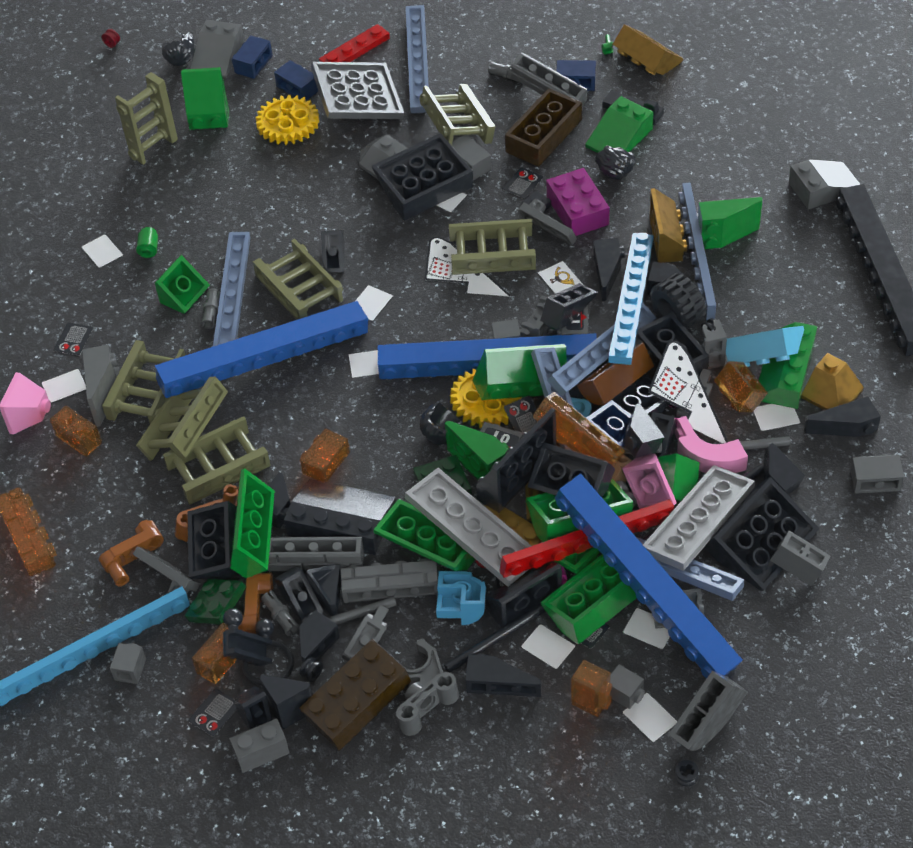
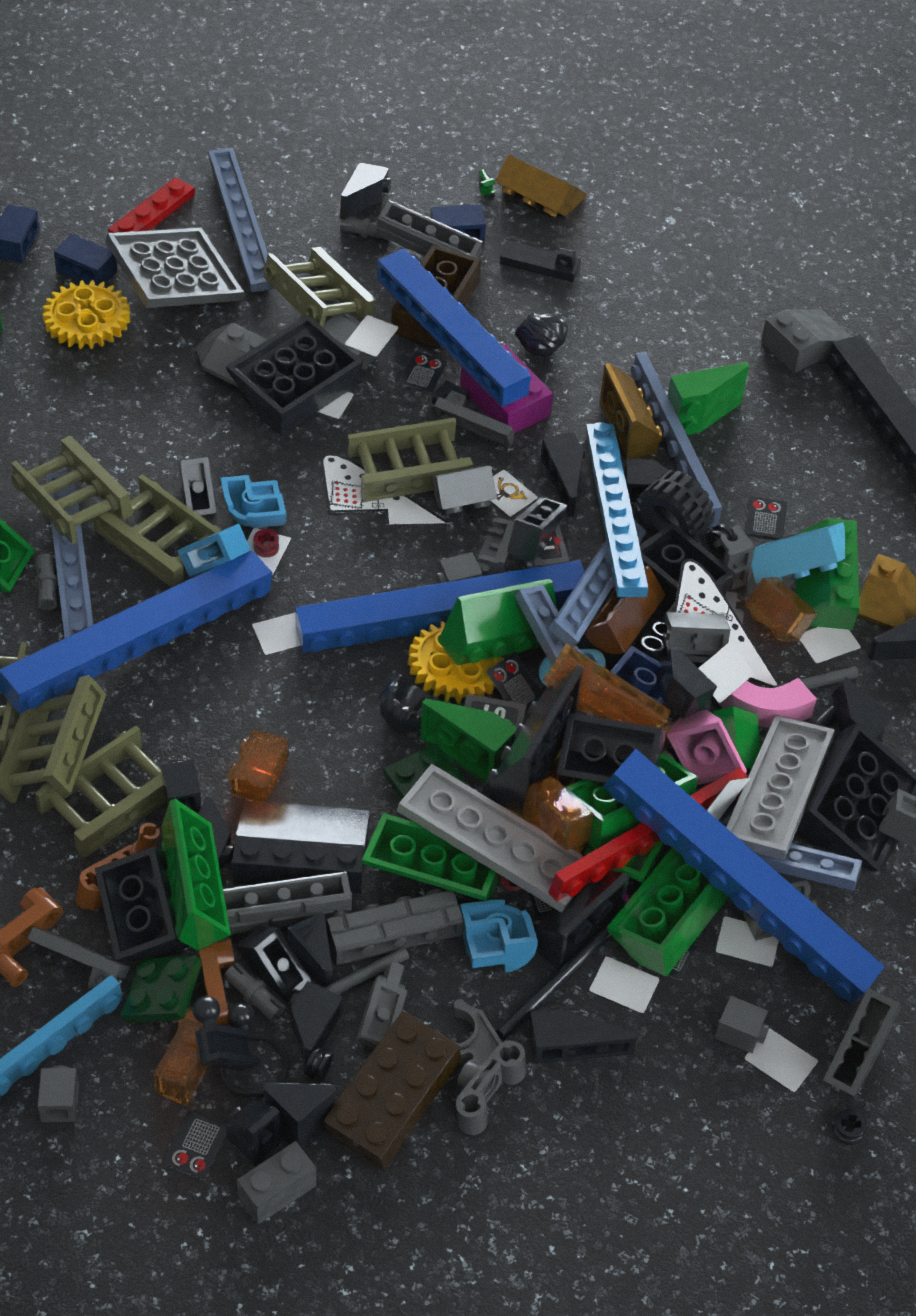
camera: 20 degrees left, 0 degrees up
clear orange brick [571,660,612,717] -> none
green slope [585,96,653,153] -> none
none -> olive fence [11,435,133,544]
none -> black slope [161,759,201,814]
none -> dark azure slope [177,523,251,577]
none -> dark azure brick [221,475,286,528]
none -> dark red bush [253,529,279,558]
none -> black slope [340,163,392,219]
none -> white sticker [345,315,398,357]
none -> blue brick [377,248,531,408]
none -> brick [431,465,497,514]
none -> clear orange brick [524,777,594,851]
none -> dark grey hinge [663,612,731,655]
none -> white sticker [698,642,753,703]
none -> white sticker [707,778,750,820]
none -> black sticker [745,496,787,539]

